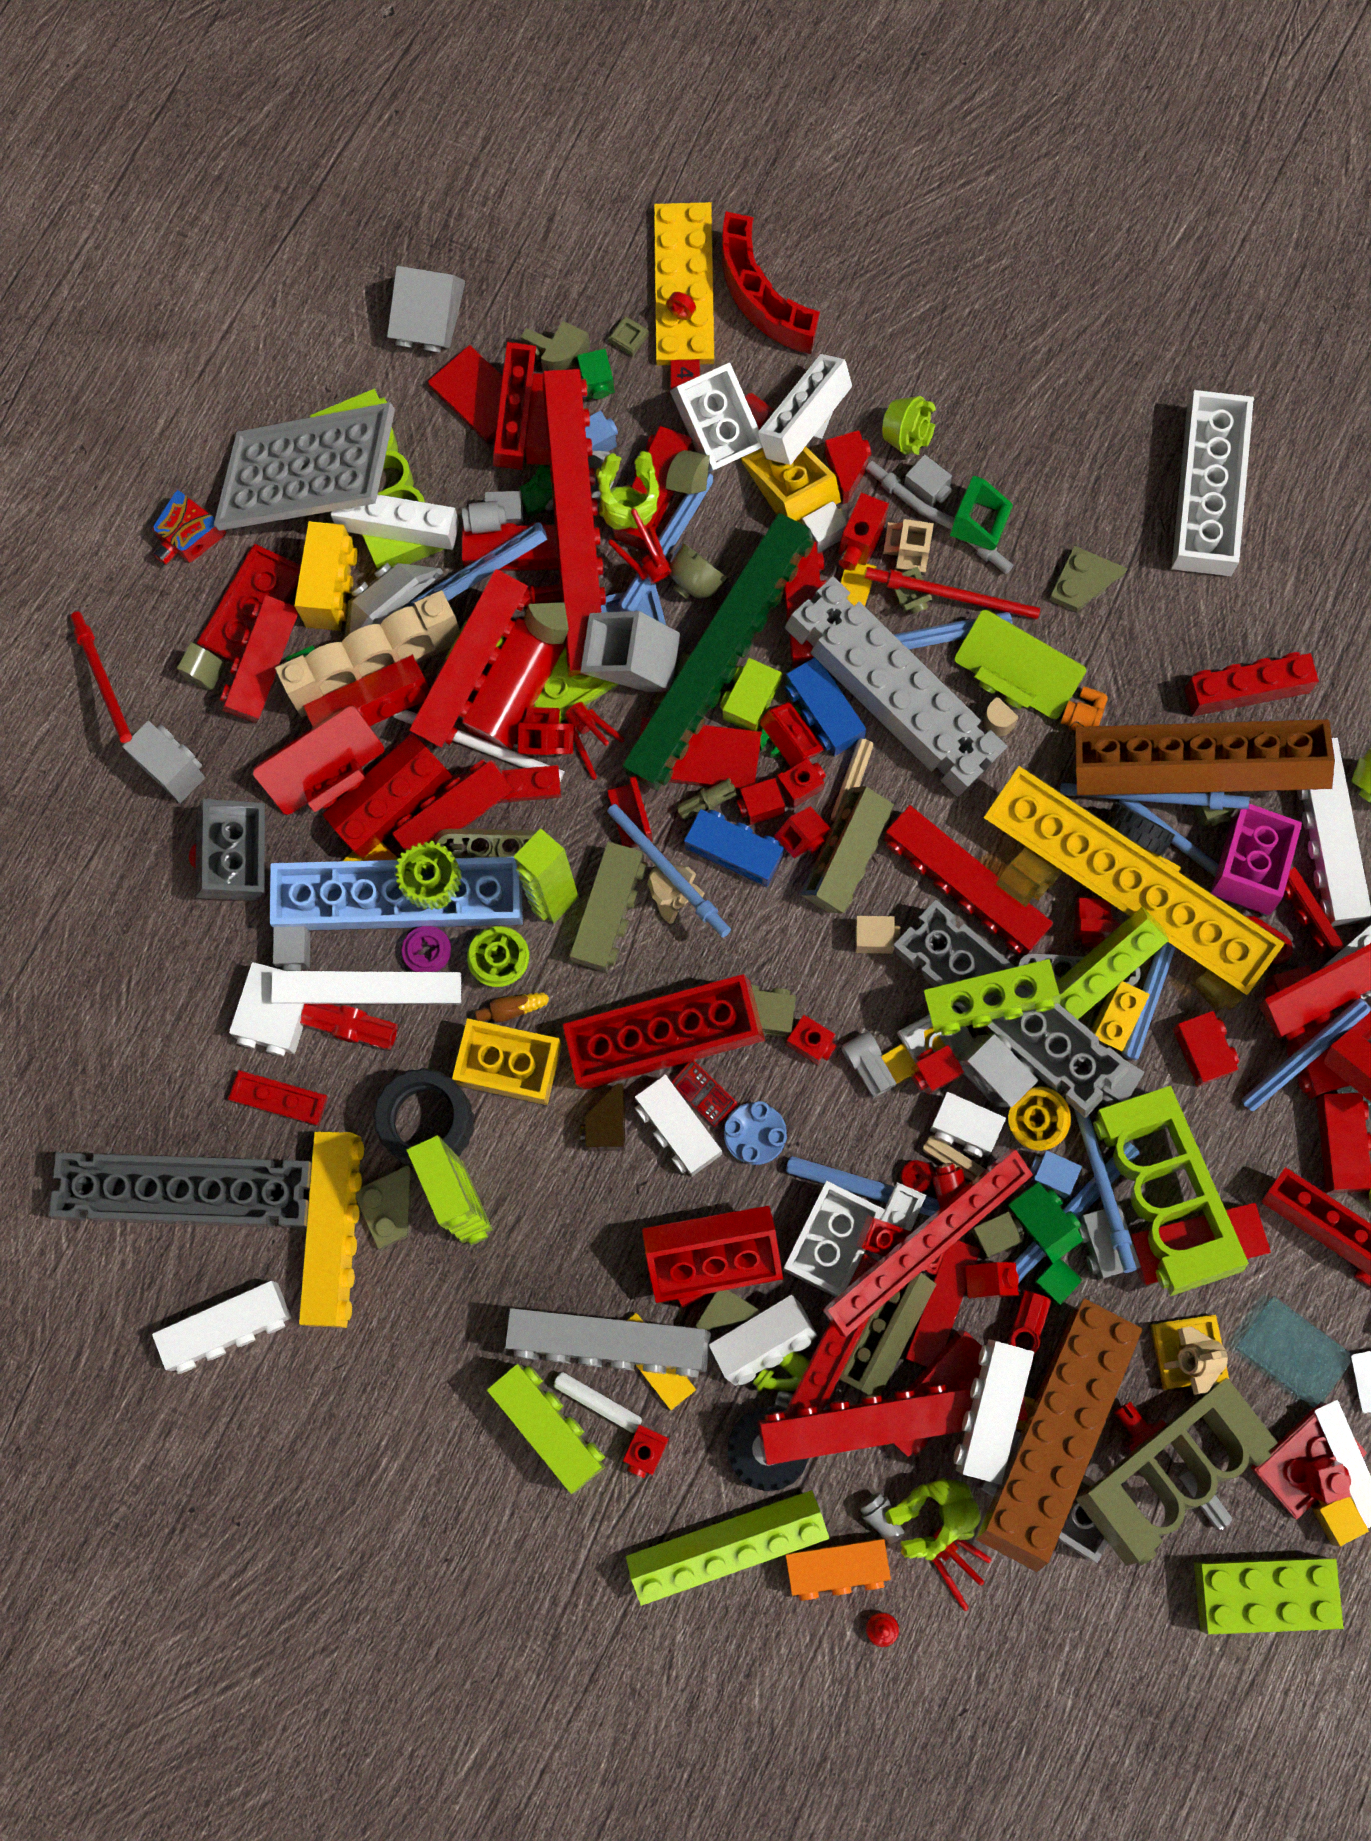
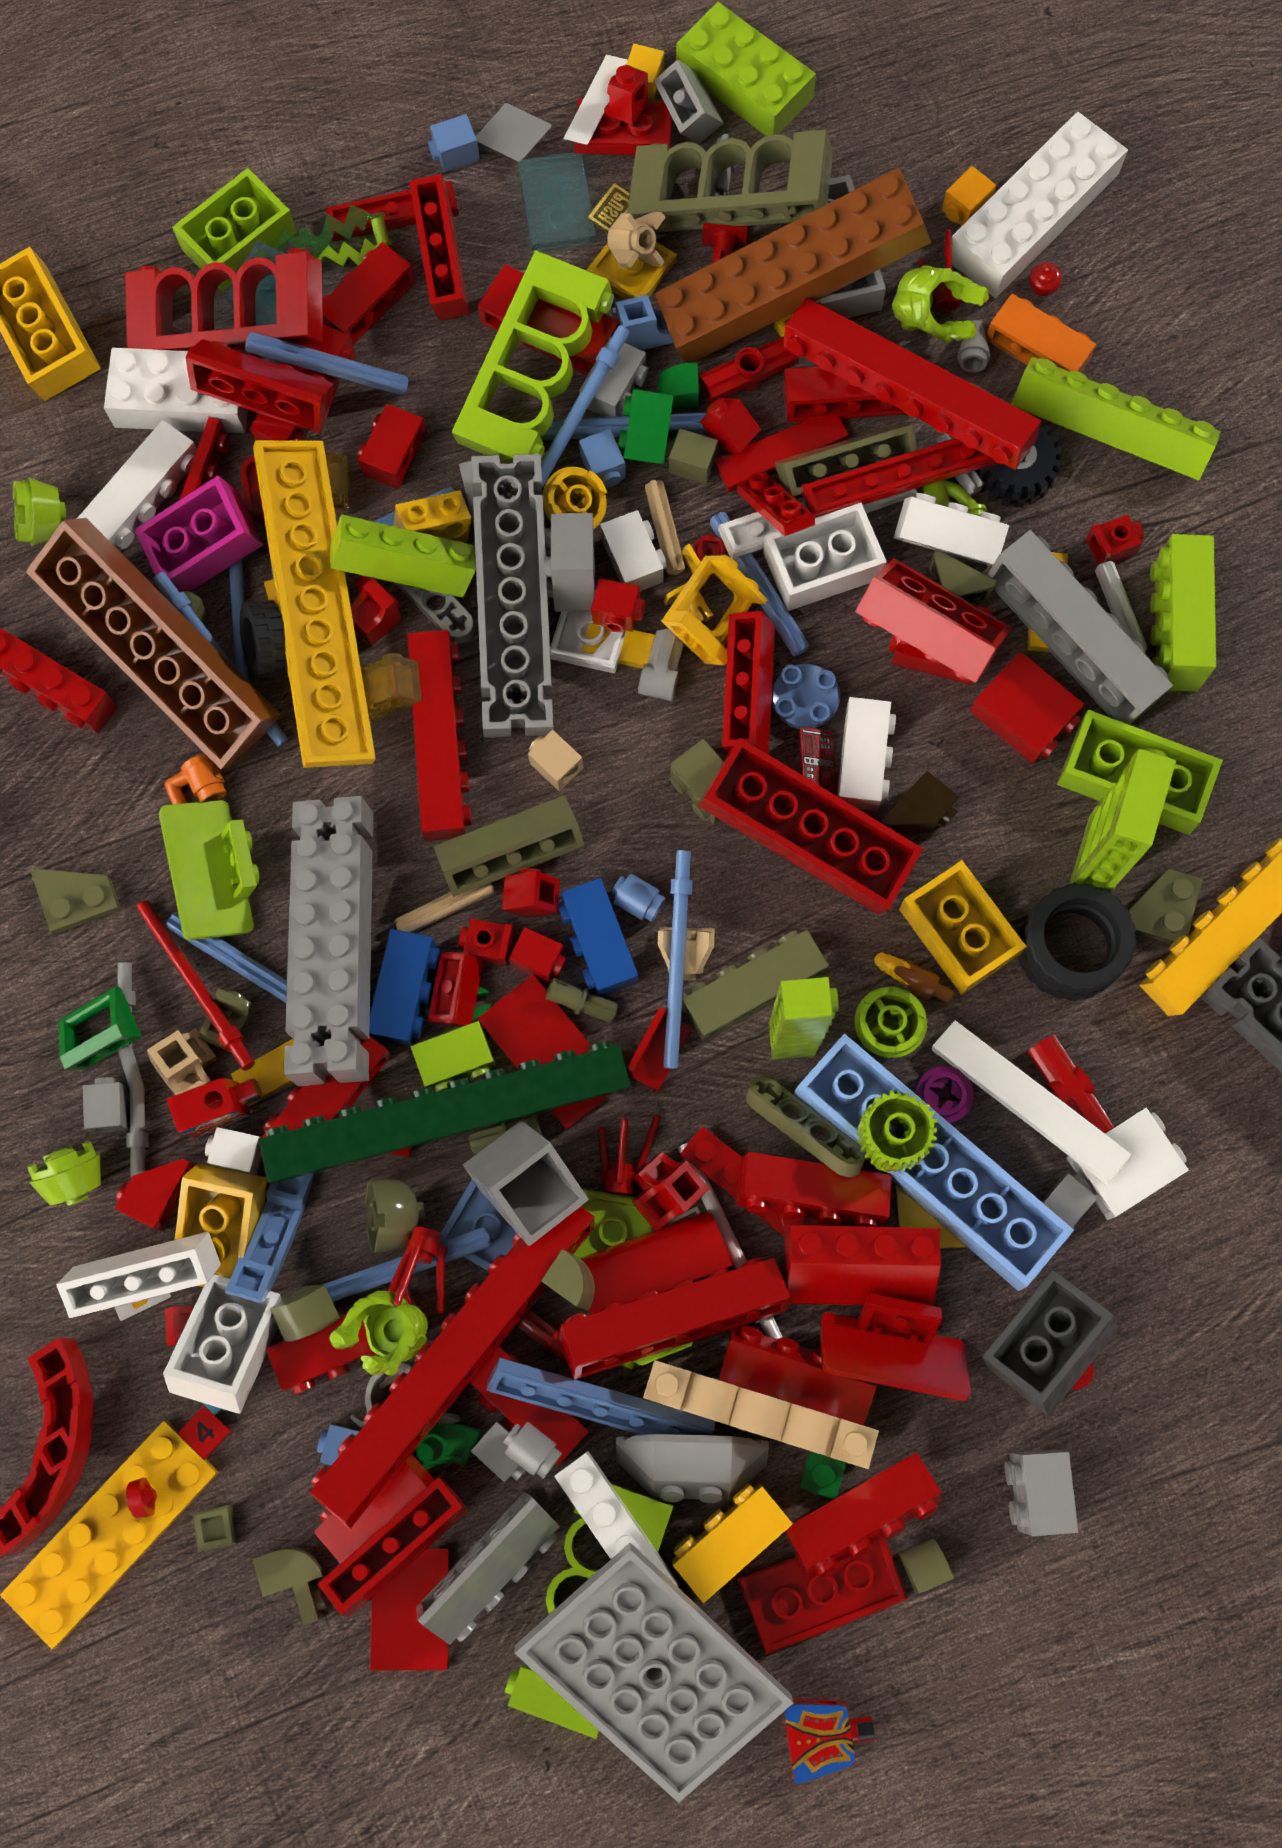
camera: 140 degrees left, 0 degrees up
red bar [70,611,132,743] -> none
red tile [228,1070,328,1126] -> none
light grey slope [387,266,465,353] -> none
green brick [577,348,615,399] -> none
red brick [786,1015,837,1066] -> none
plate [823,1149,1033,1337] -> none
lime brick [924,959,1060,1035] -> none
red brick [931,1163,967,1208] -> none
white brick [954,1339,1034,1485] -> none
tan brick [984,697,1018,737] -> none
none -> medium blue slope [226,1173,314,1303]
none -> light grey slope [416,1491,560,1645]
none -> clear yellow sticker [586,181,630,232]
none -> medium blue brick [611,874,666,922]
none -> medium blue brick [612,295,673,351]
none -> light grey brick [654,60,724,144]
none -> yellow window [661,555,768,665]
none -> yellow bracket [663,544,714,622]
none -> red brick [722,611,775,755]
none -> light orange brick [942,166,996,226]
none -> white brick [952,112,1128,299]
none -> red brick [970,651,1084,764]
none -> lime brick [1057,710,1223,835]

